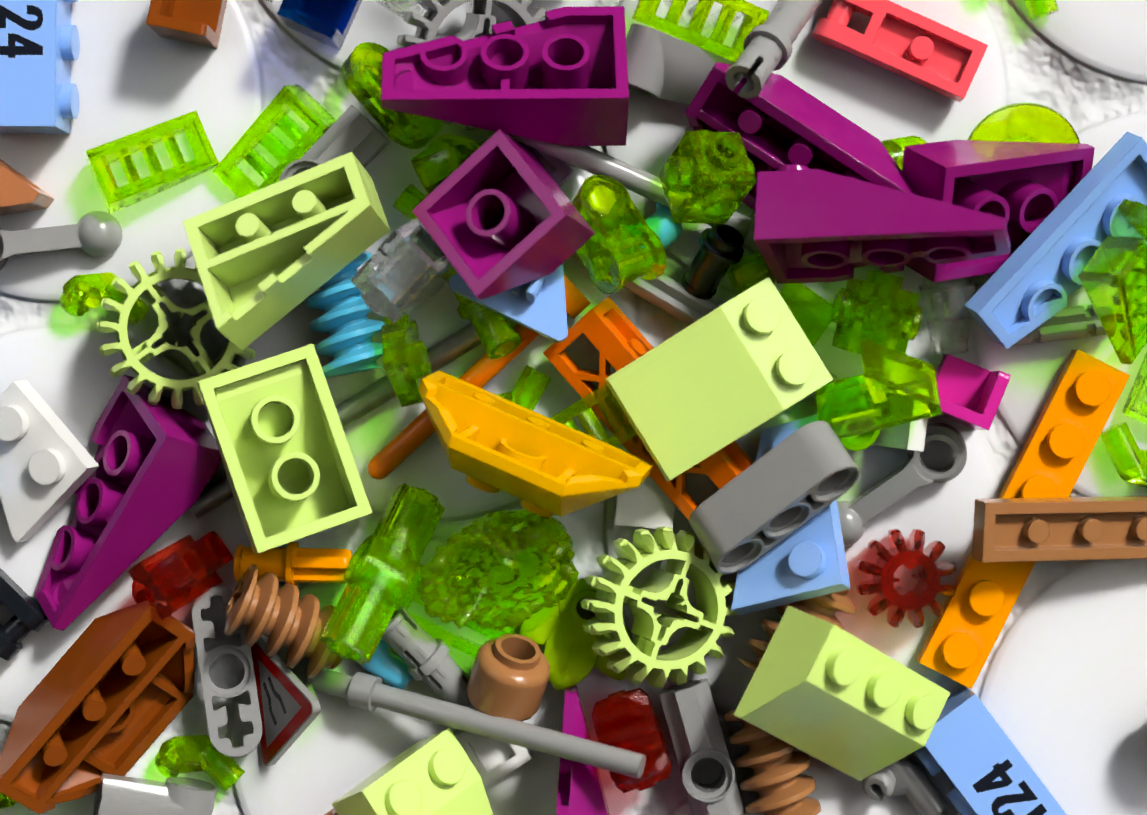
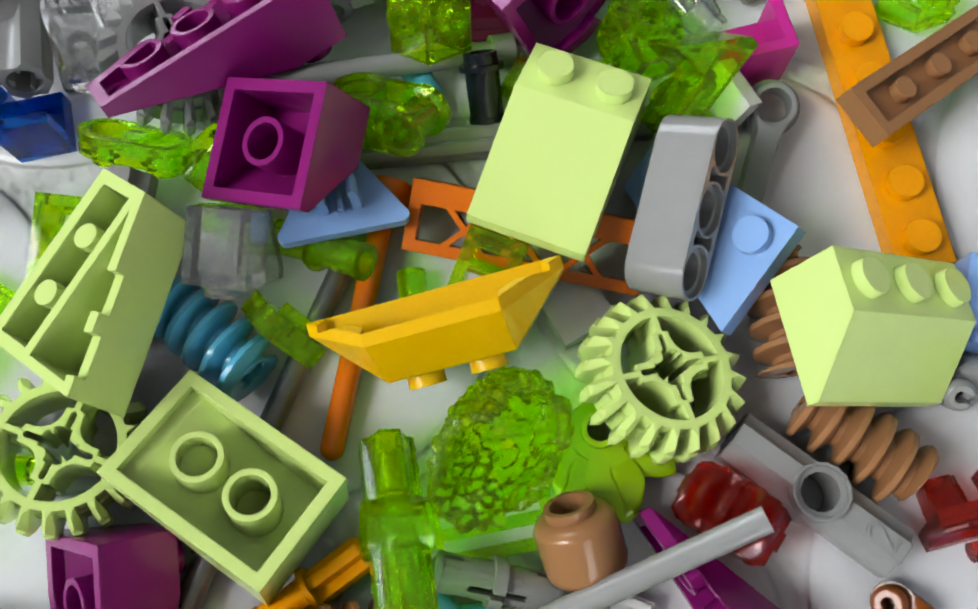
camera: 30 degrees left, 15 degrees down
clear red gear [856,529,956,628] -> none

